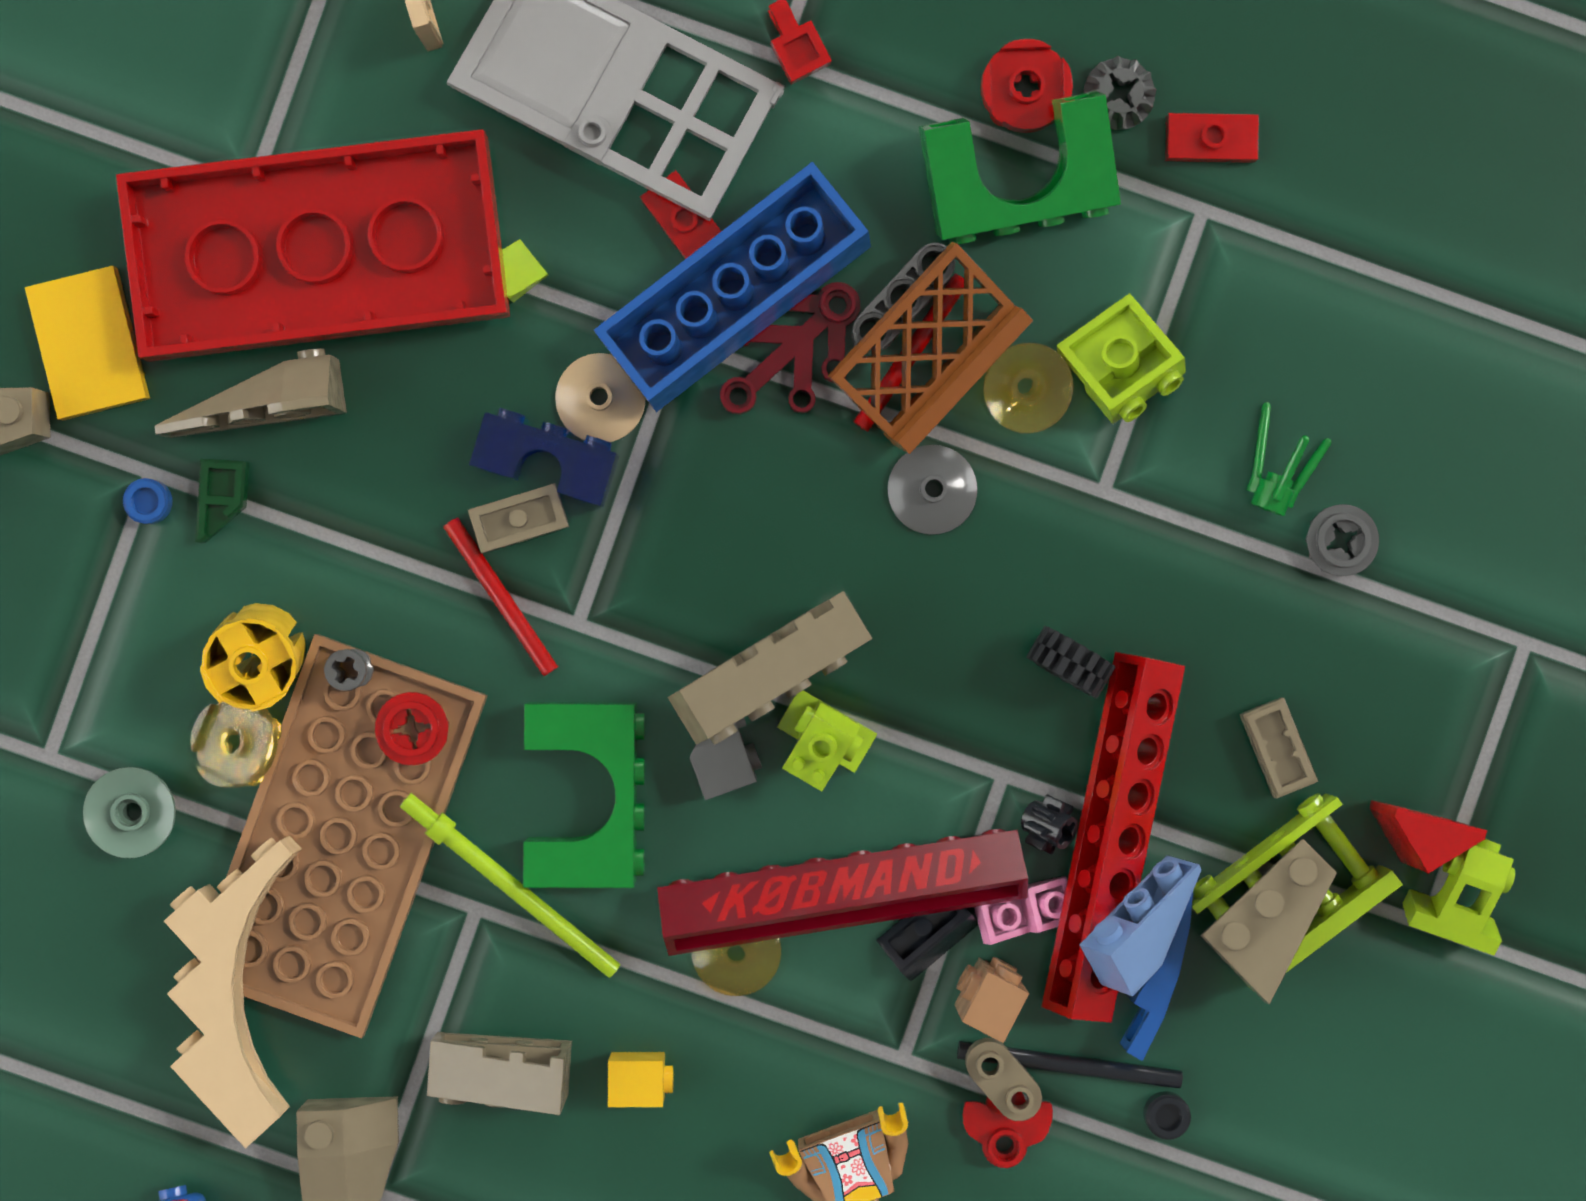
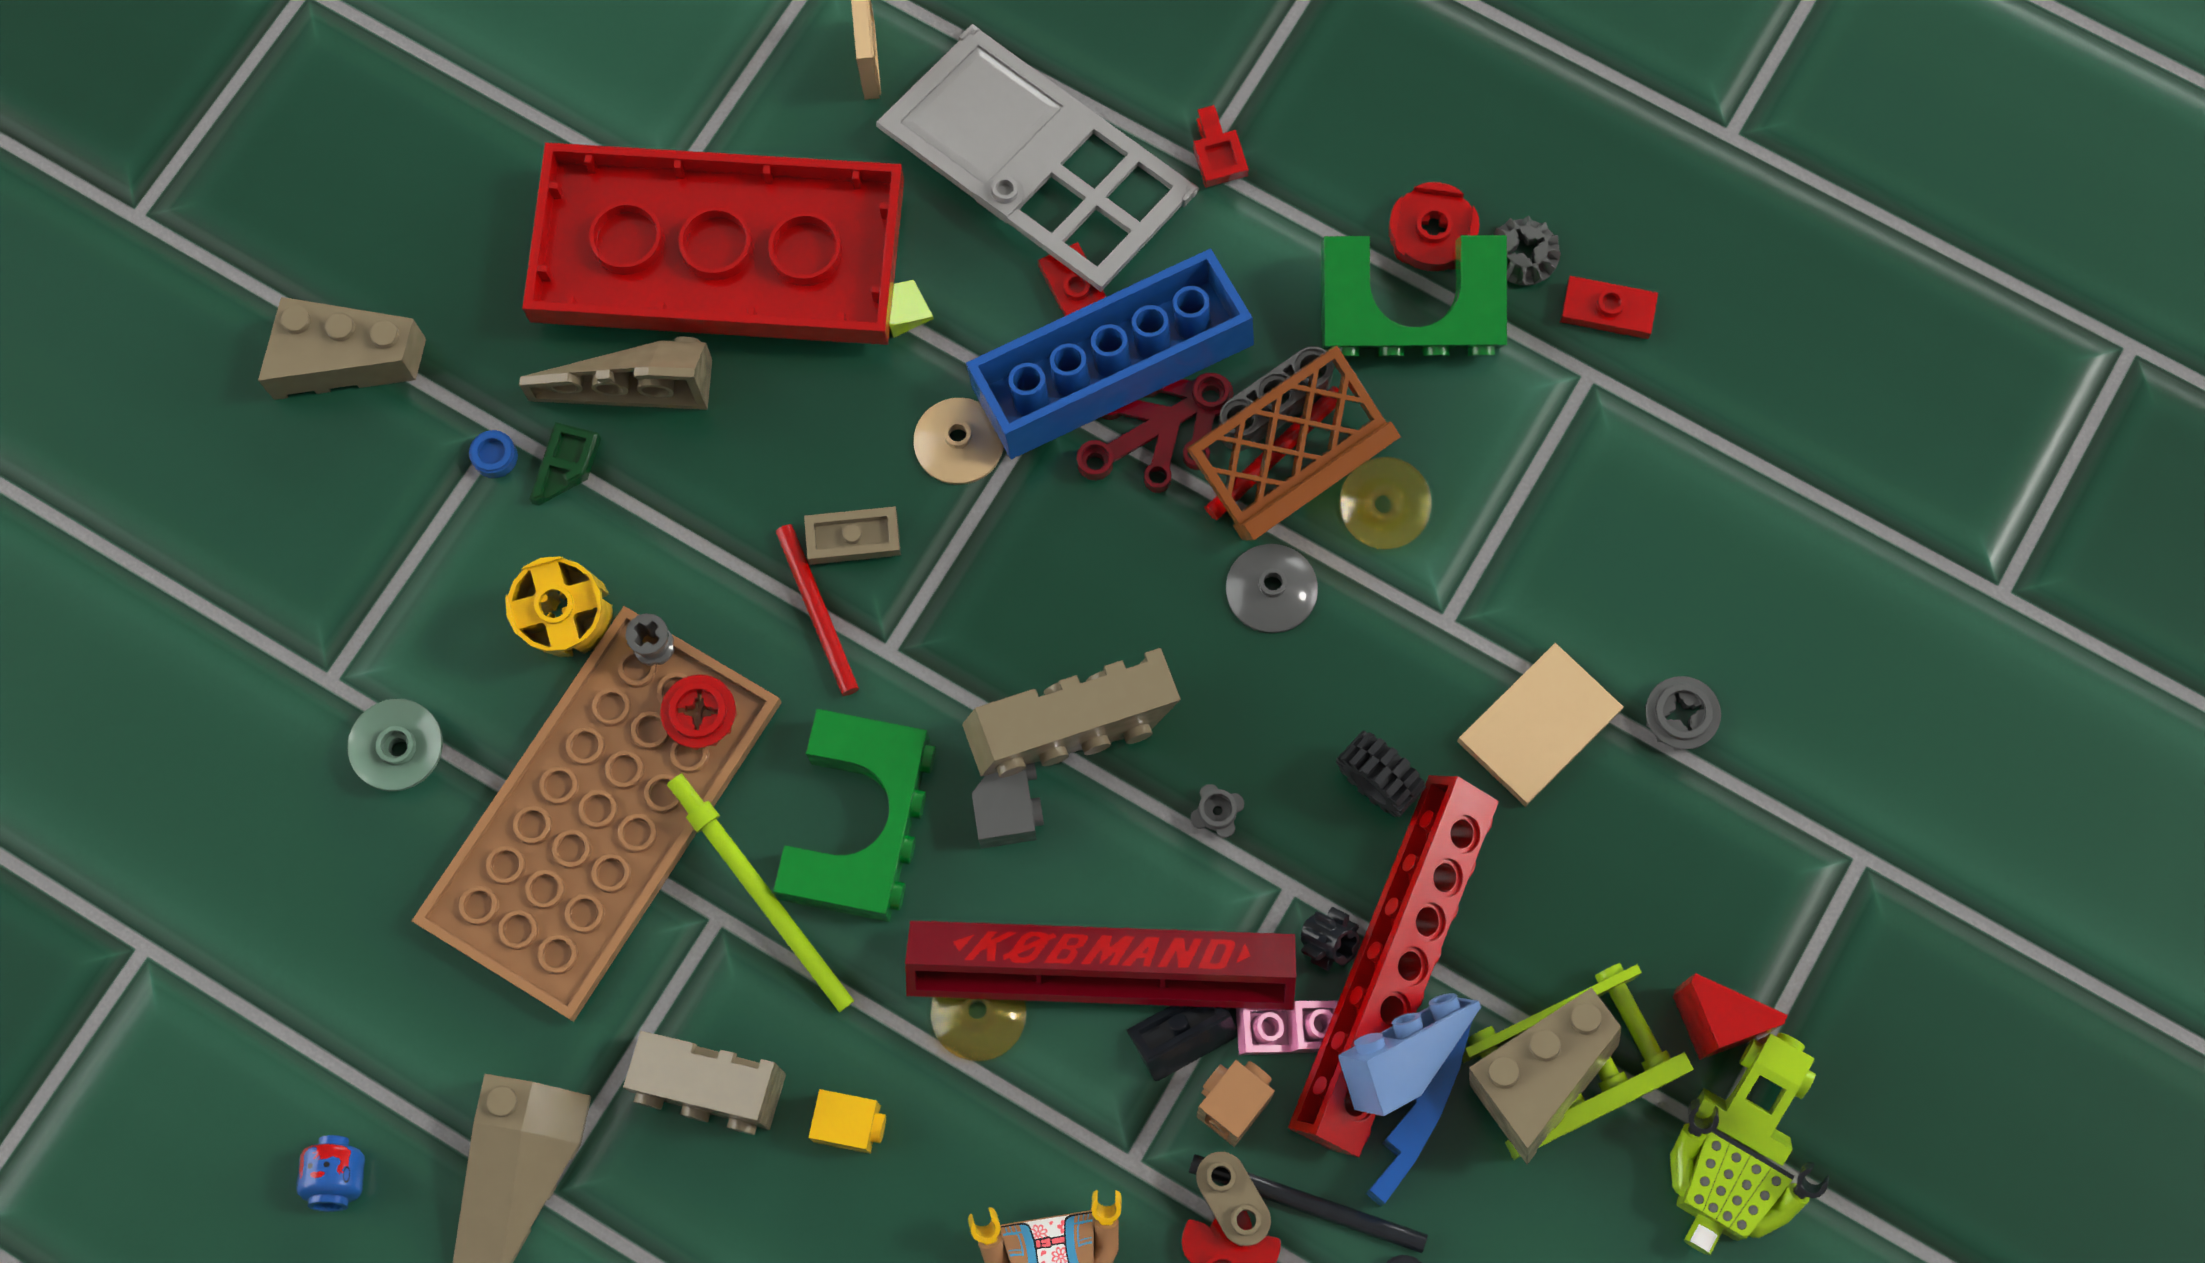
camera: 15 degrees right, 15 degrees down
yellow tile [25,266,150,421] -> none
tan arch [164,836,302,1149] -> none
clear yellow plate [190,702,282,788] -> none
clear blue arch [469,408,620,508] -> none
lime tile [777,690,877,792] -> none
lime plate [1056,293,1186,424] -> none
dark tan plate [1239,697,1318,799] -> none
green plant [1246,402,1332,517] -> none
none -> dark grey plate [1191,784,1244,838]
none -> tan tile [1457,643,1624,807]
none -> lime torso [1670,1099,1829,1255]

